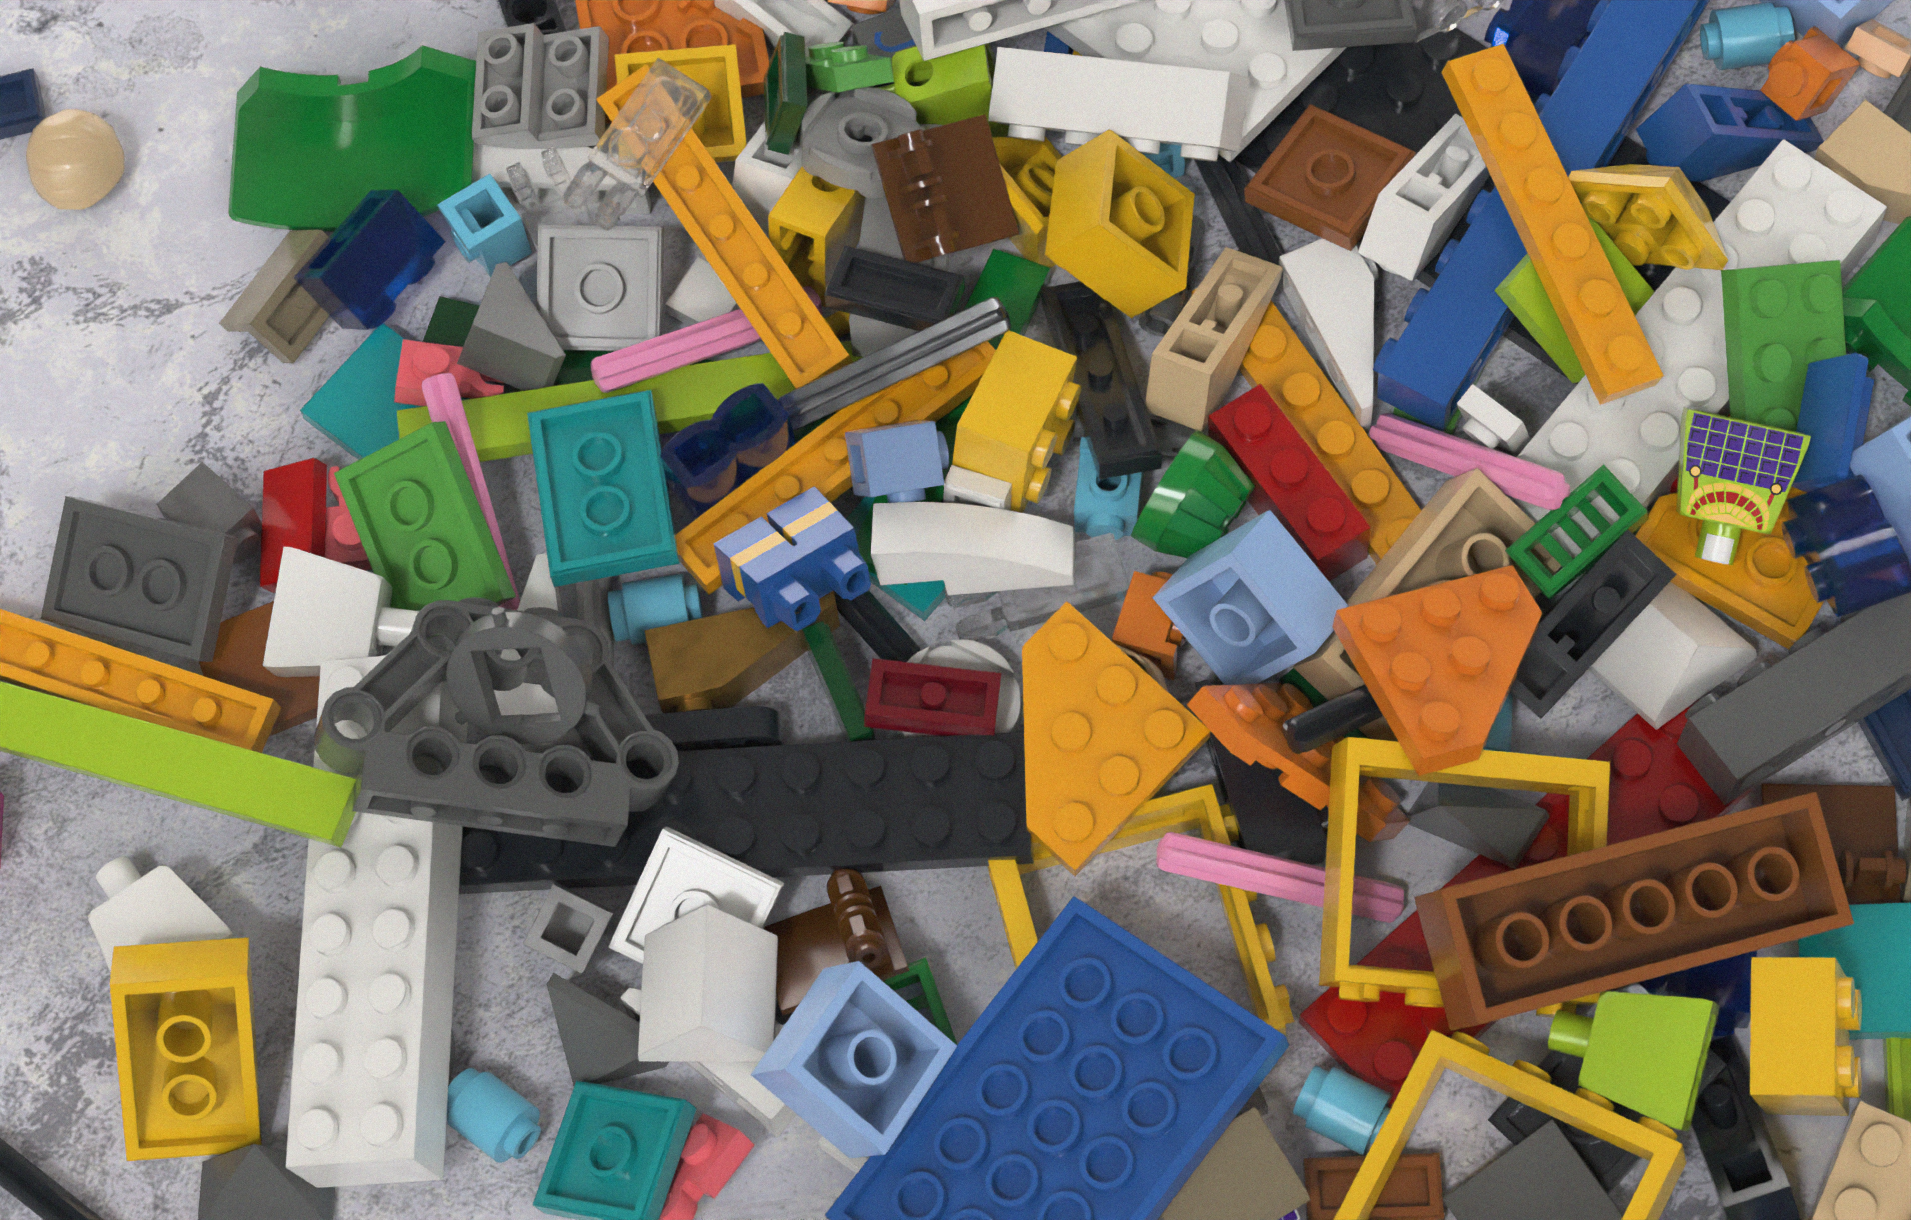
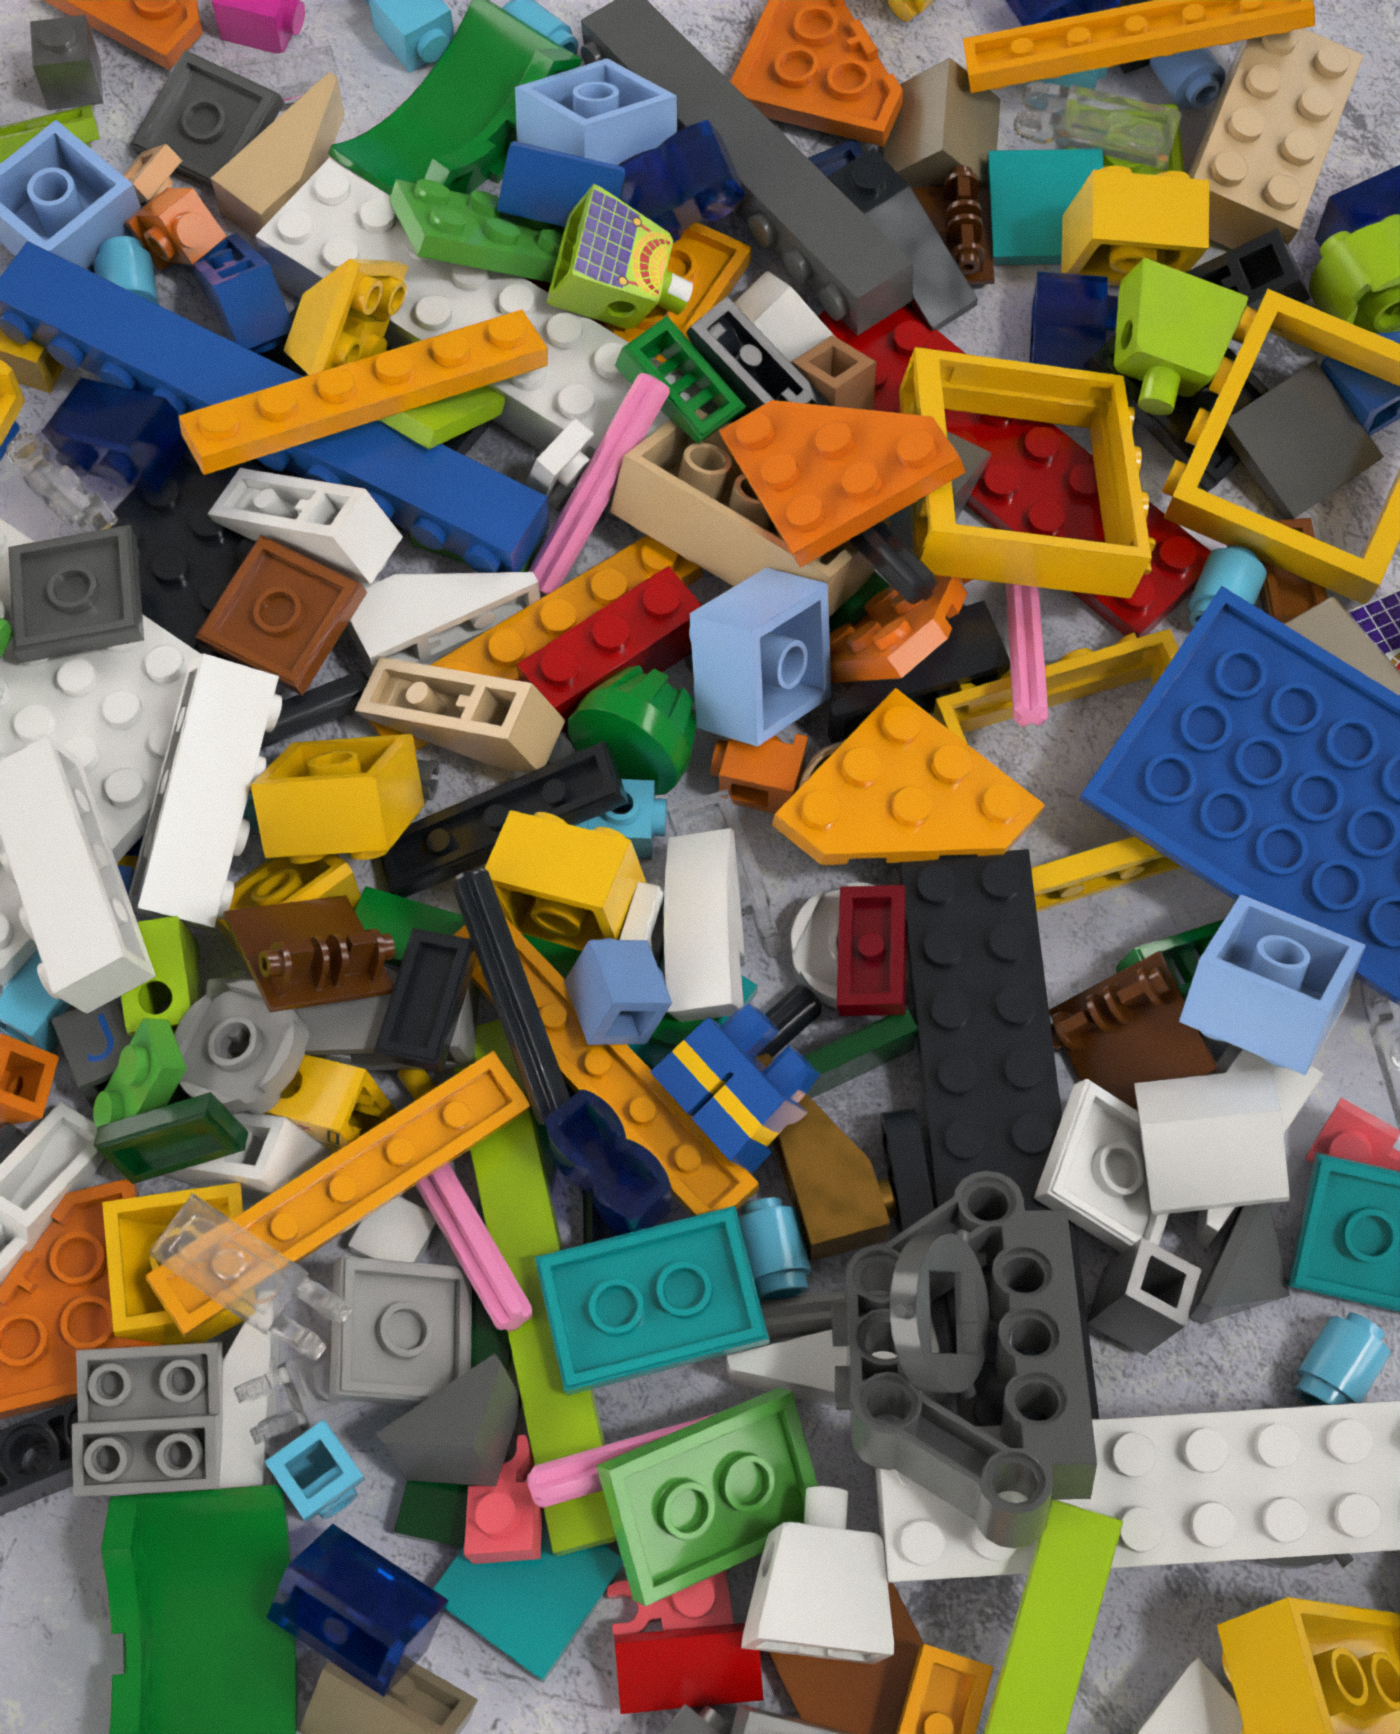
camera: 100 degrees left, 0 degrees up
dark orange brick [1414,792,1854,1030] -> none
none -> medium nougat brick [791,335,876,410]
none -> black slope [828,148,978,331]

